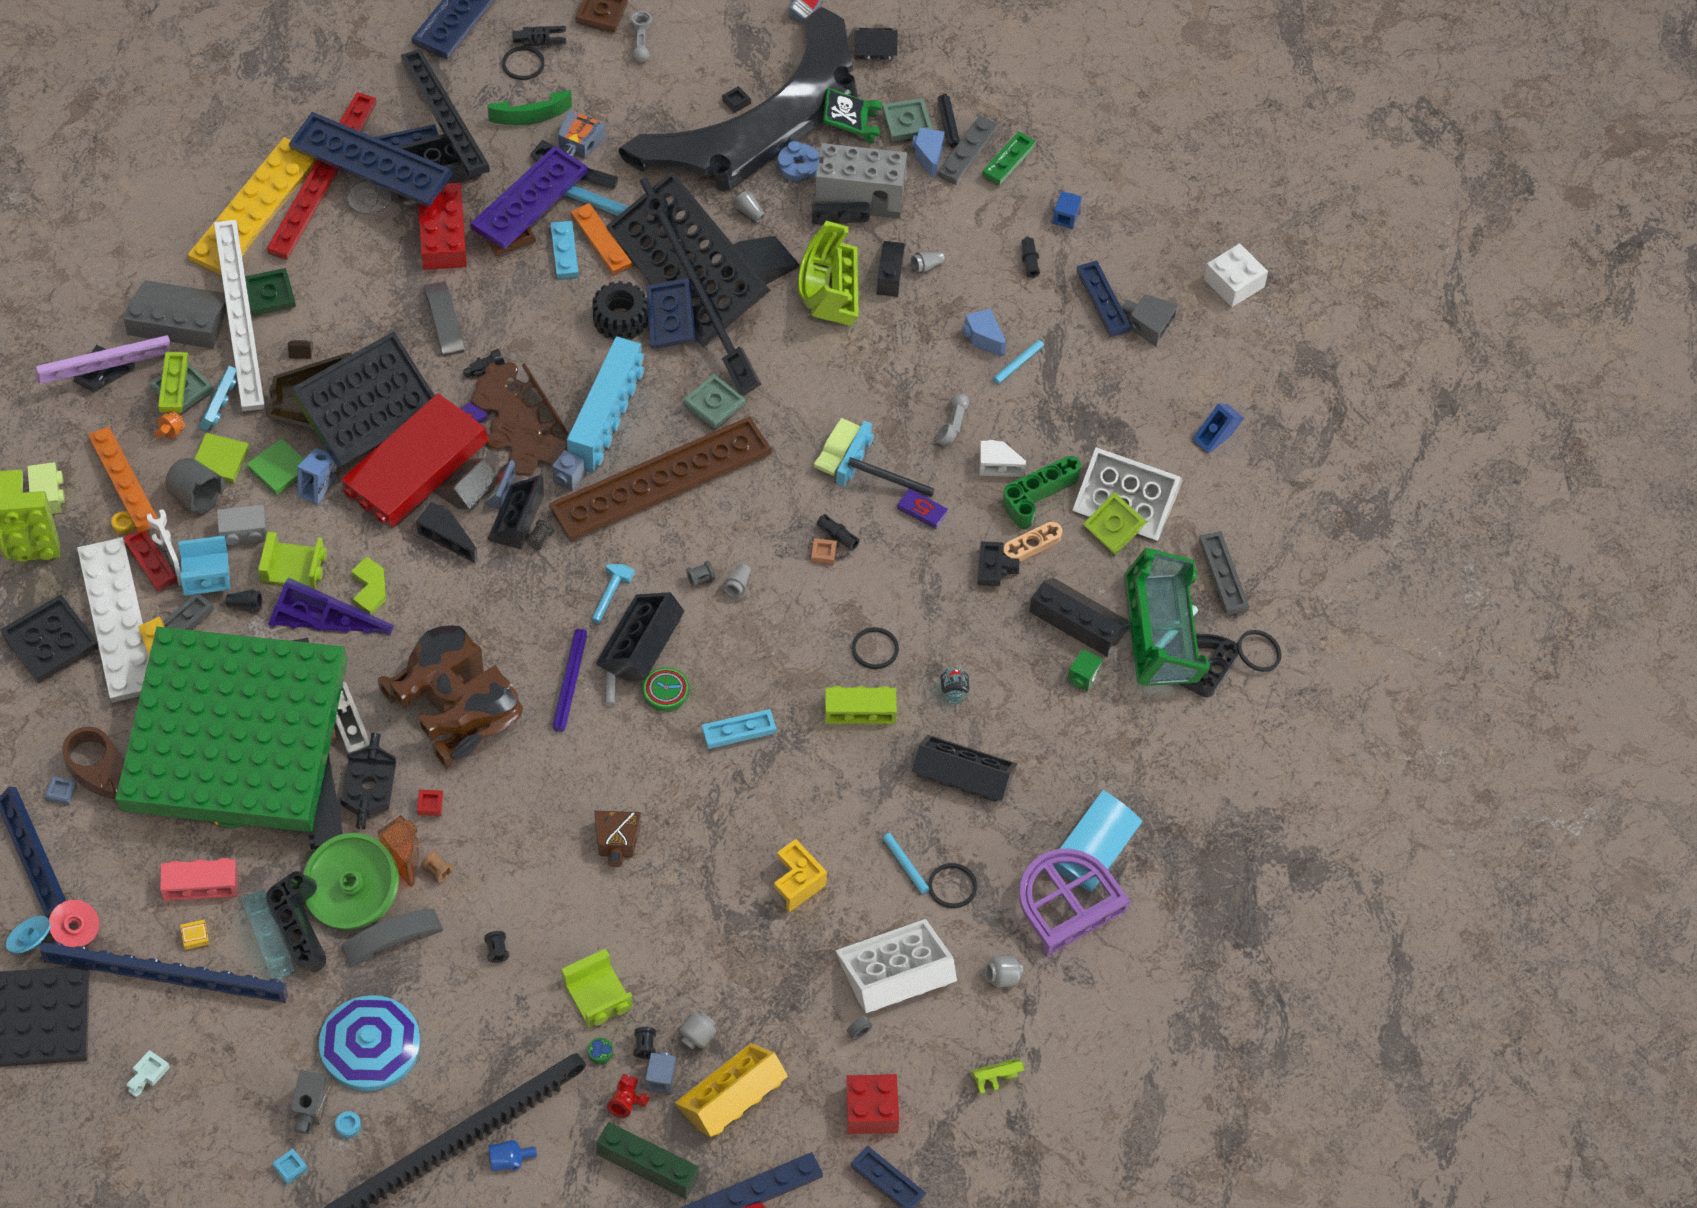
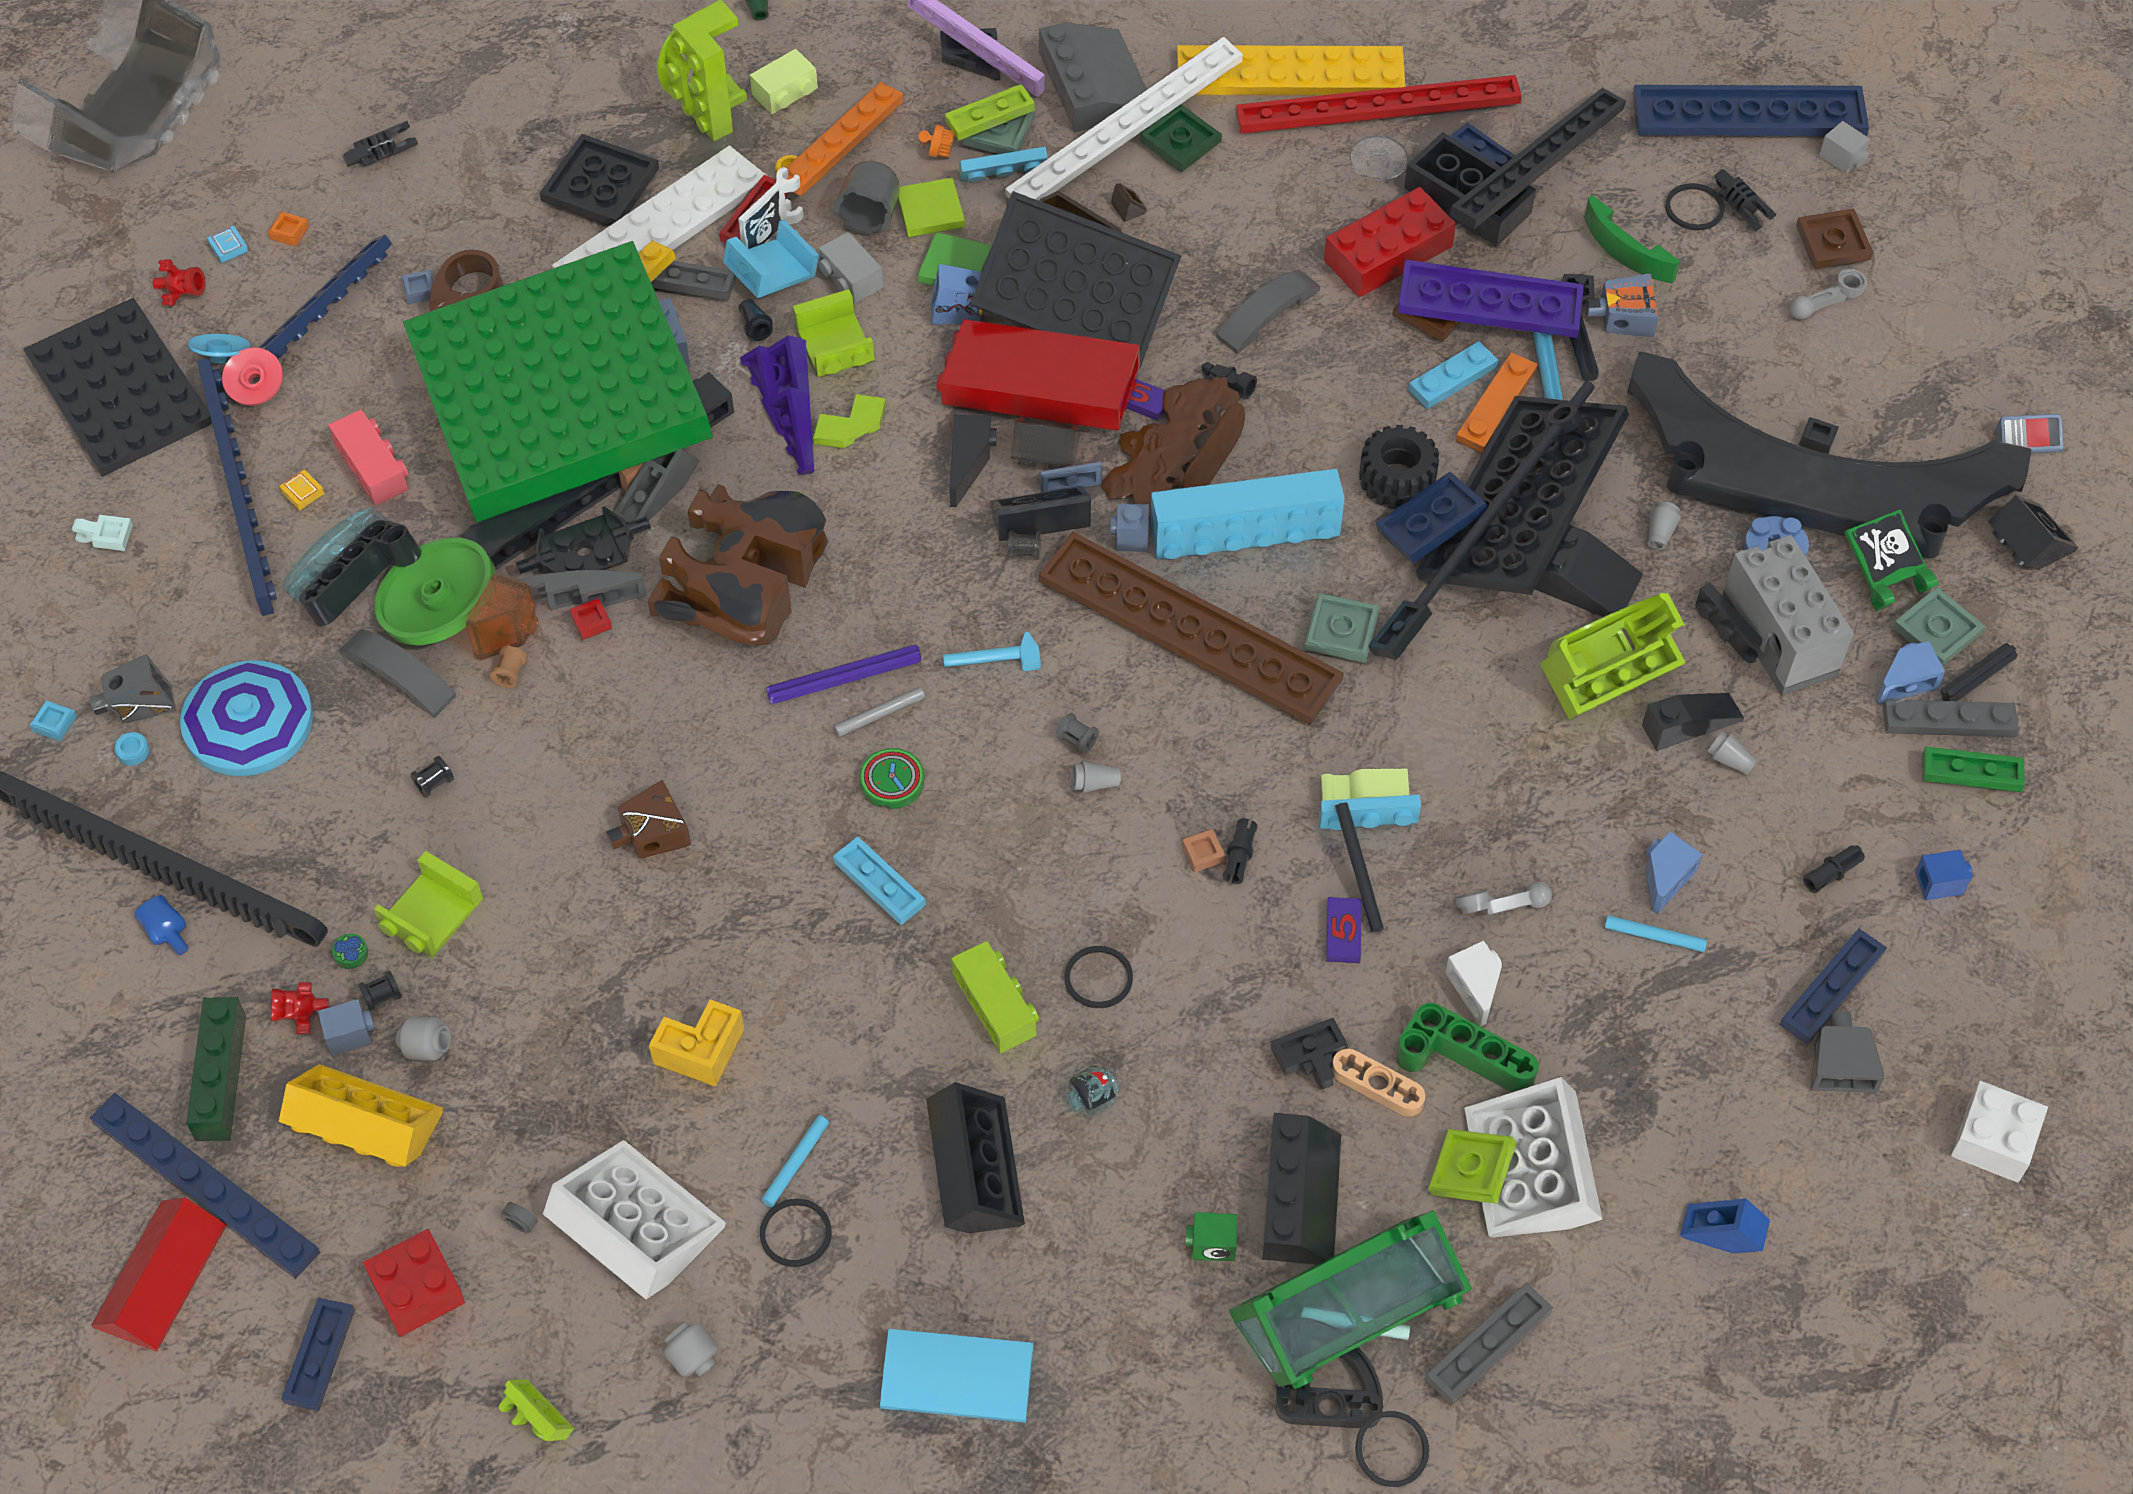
camera: 65 degrees right, 0 degrees up
dark blue plate [289,112,452,207] -> none
black slope [596,592,685,681] -> none
medium lavender window [1019,849,1130,956] -> none
none -> dark grey slope [510,570,646,611]

